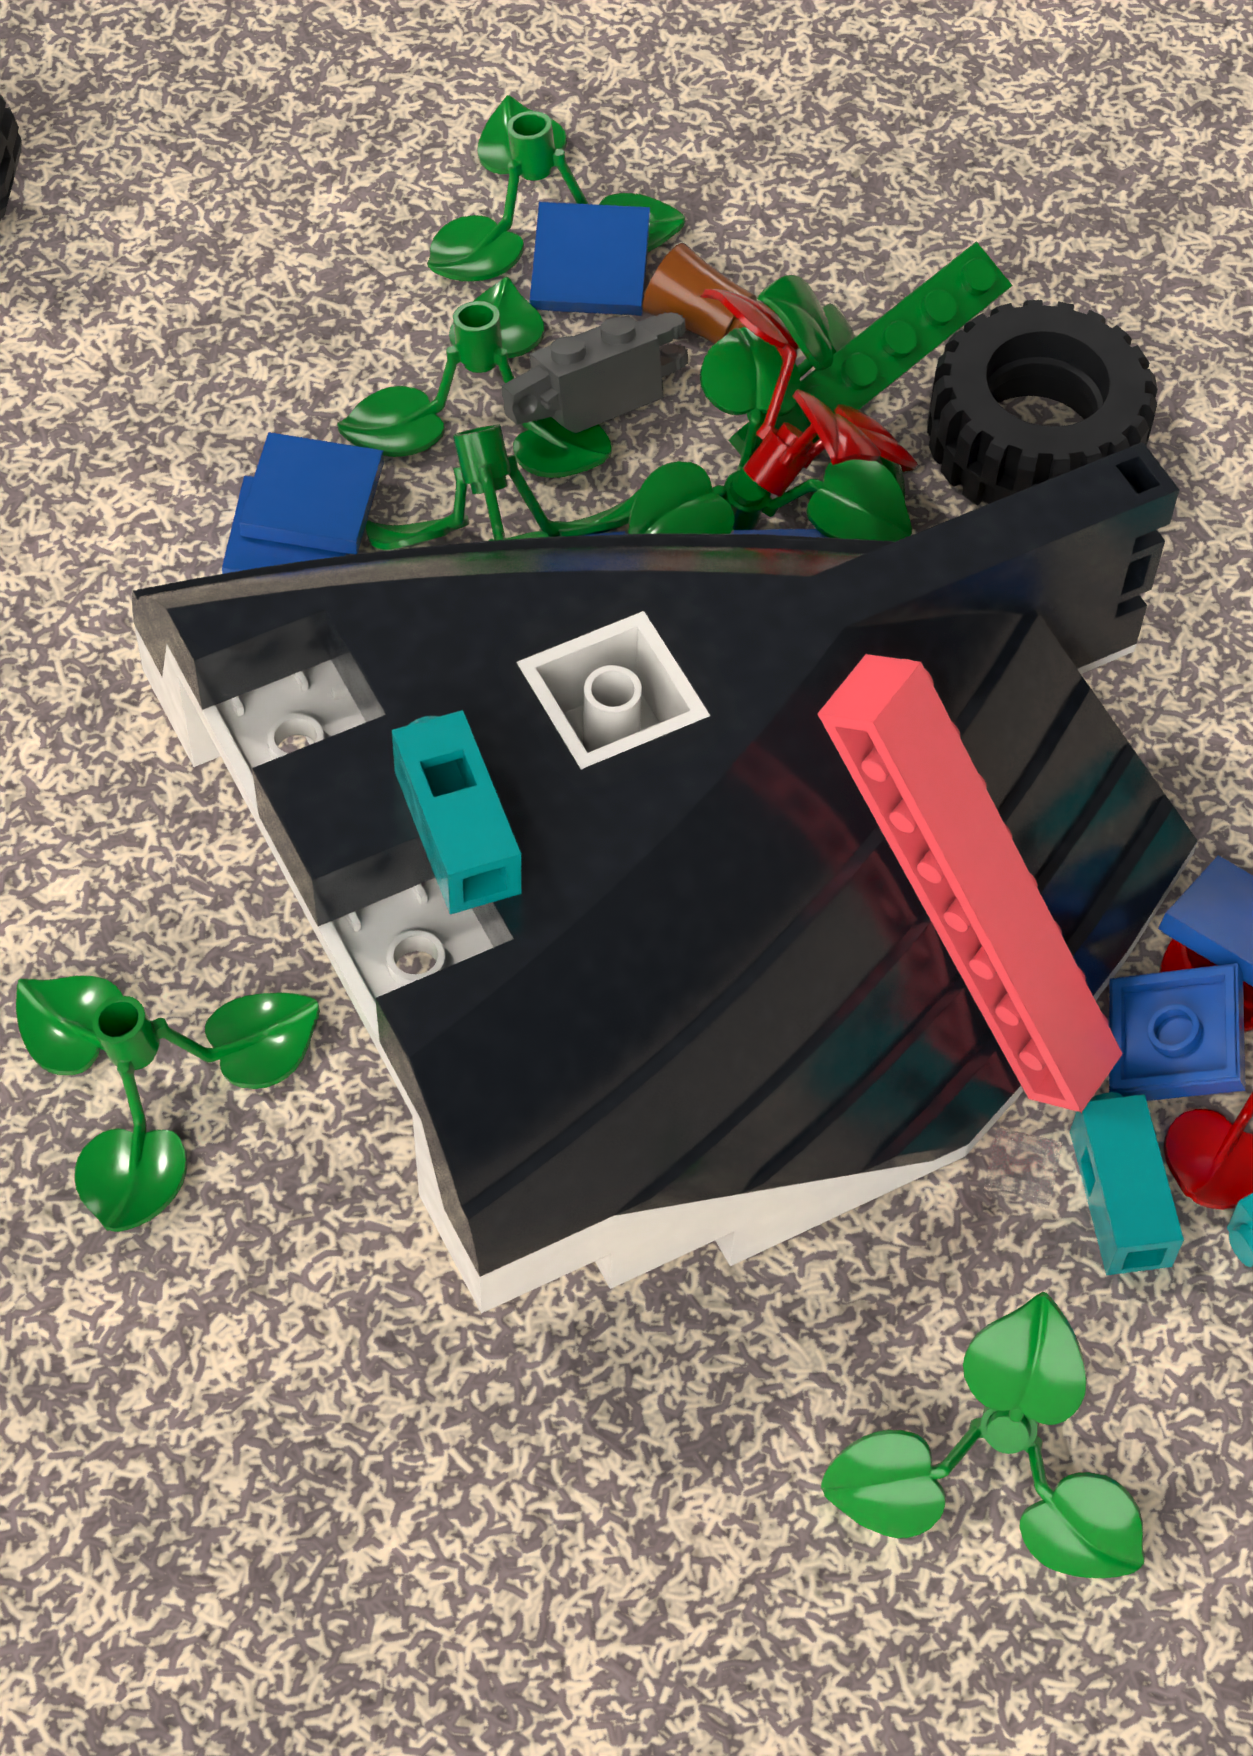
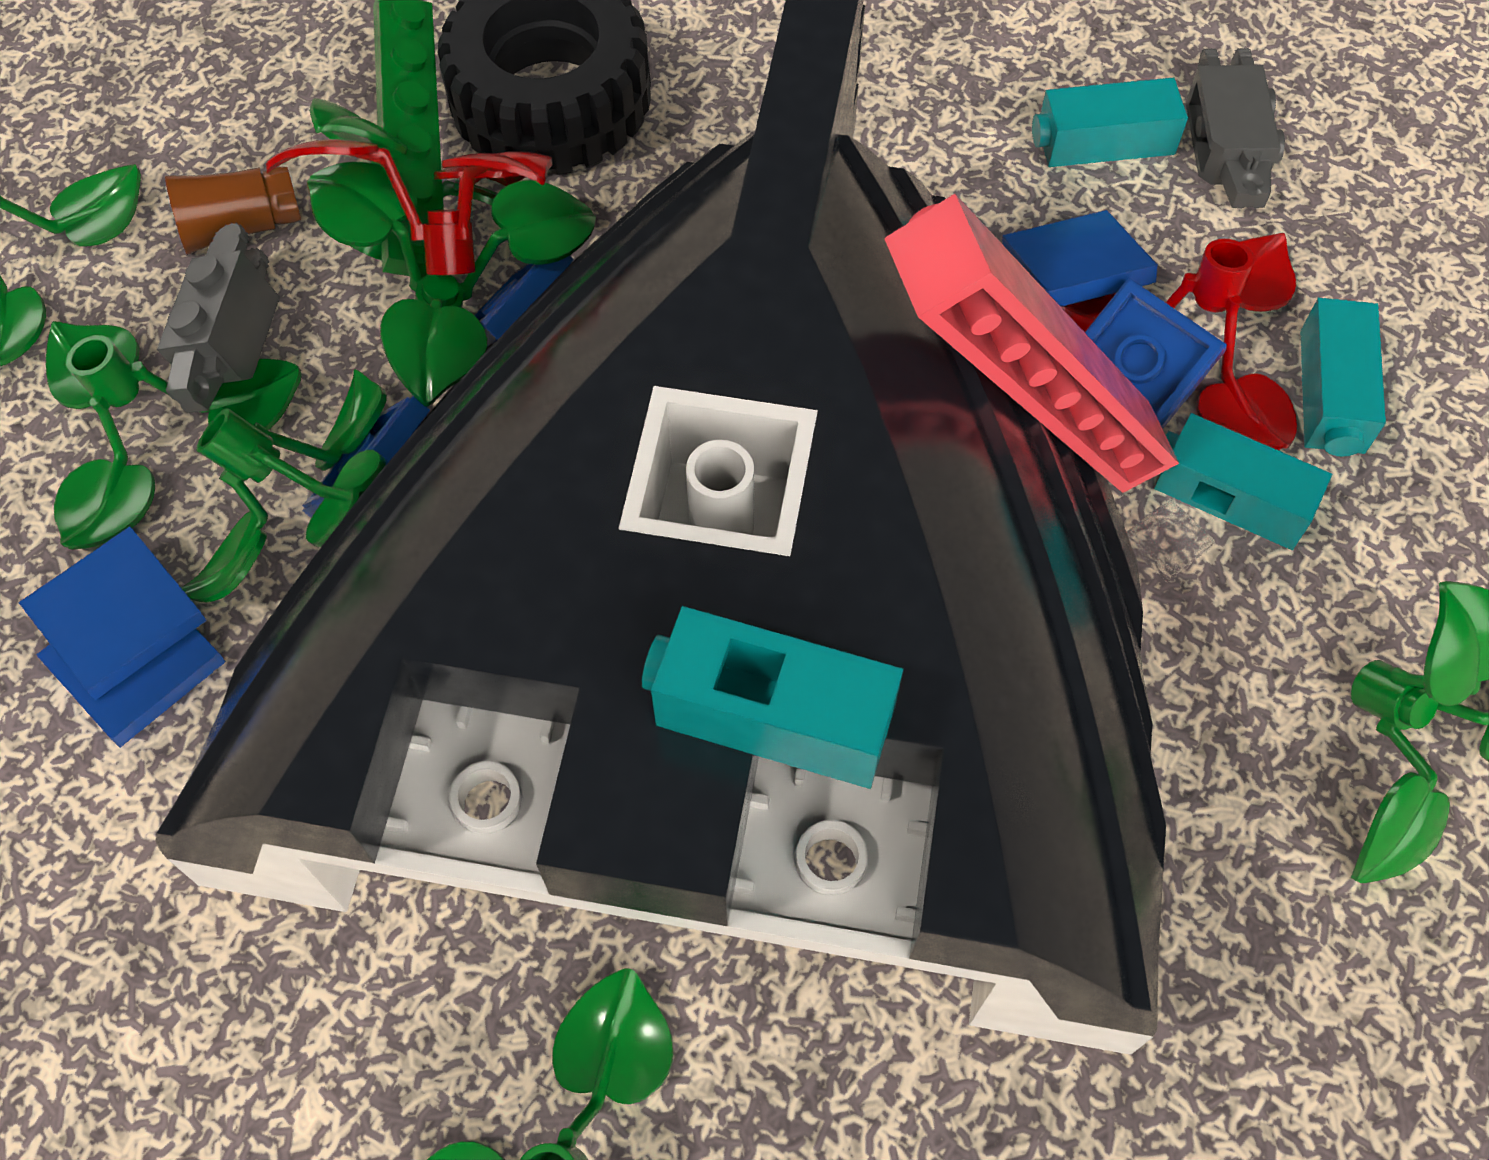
camera: 50 degrees left, 5 degrees up
blue tile [530,202,650,316] -> none

